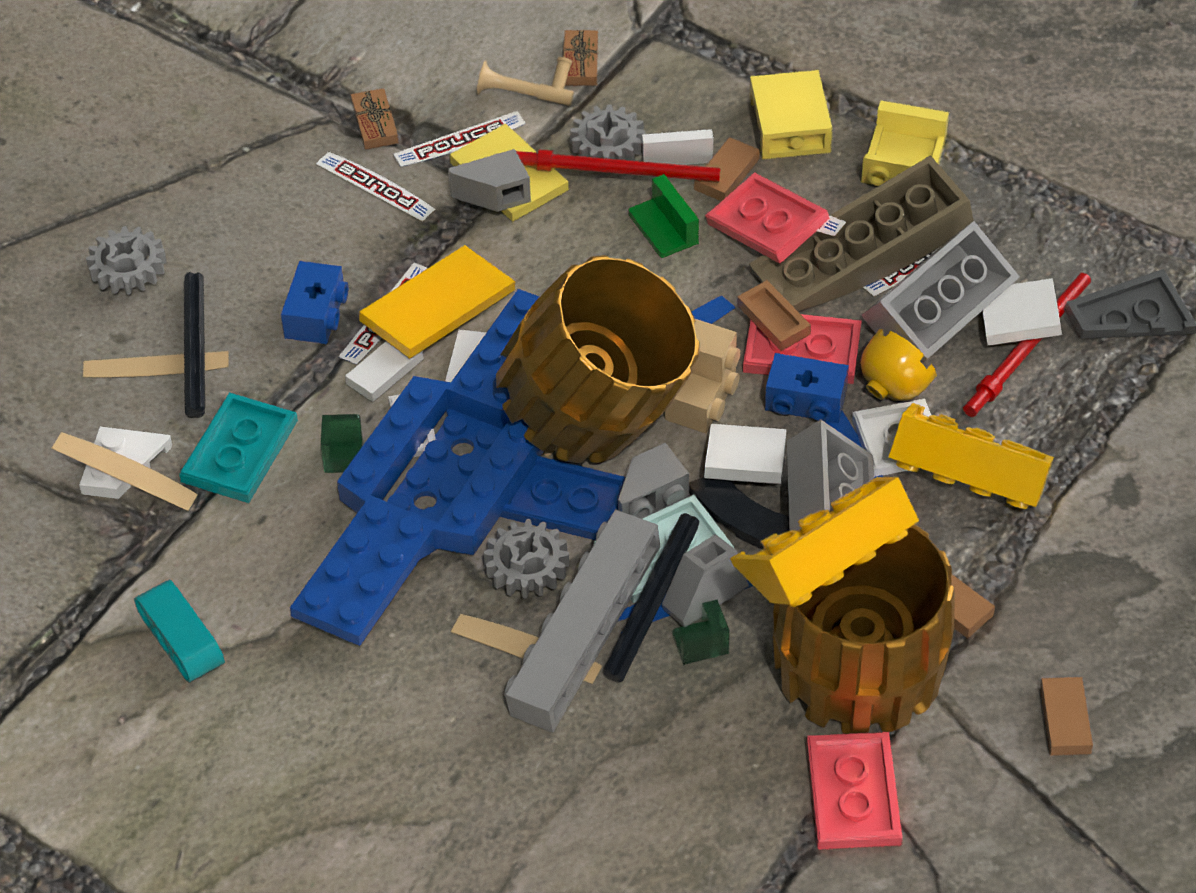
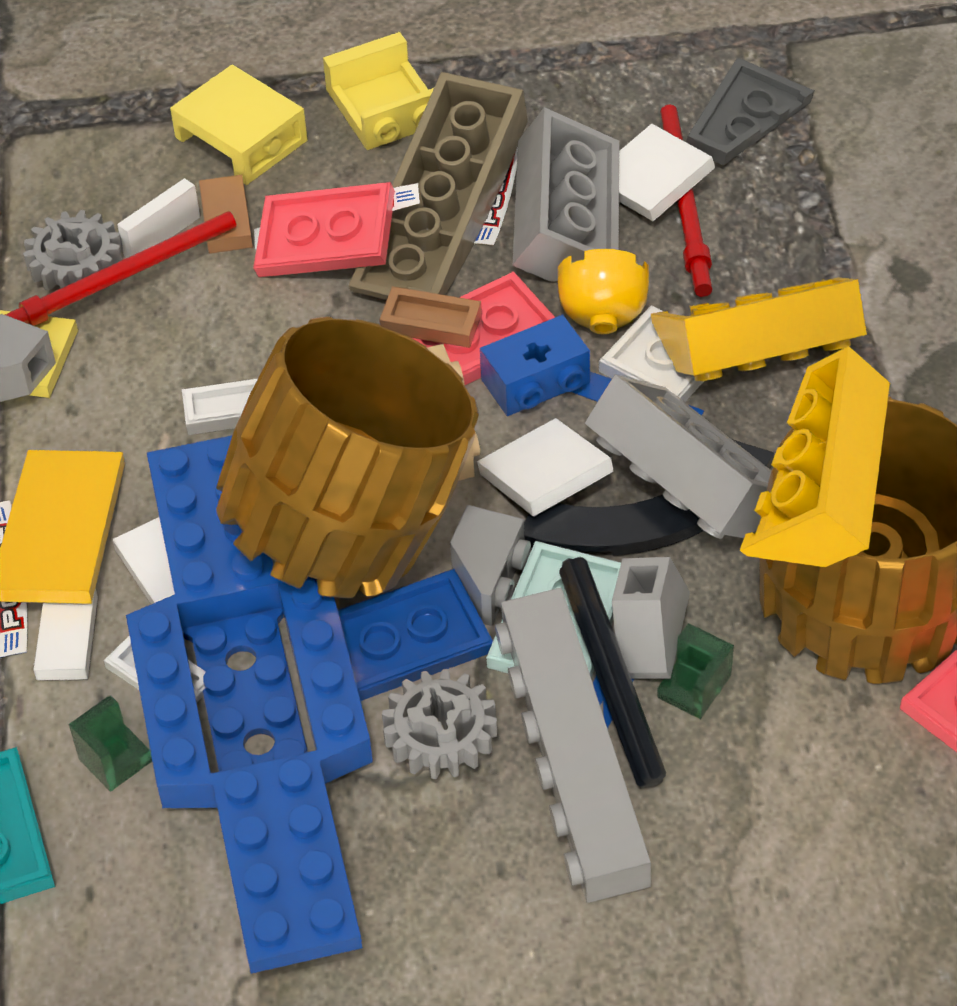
camera: 40 degrees left, 0 degrees up
tan sticker [451,614,602,684] -> none
green panel [628,174,699,258] -> none

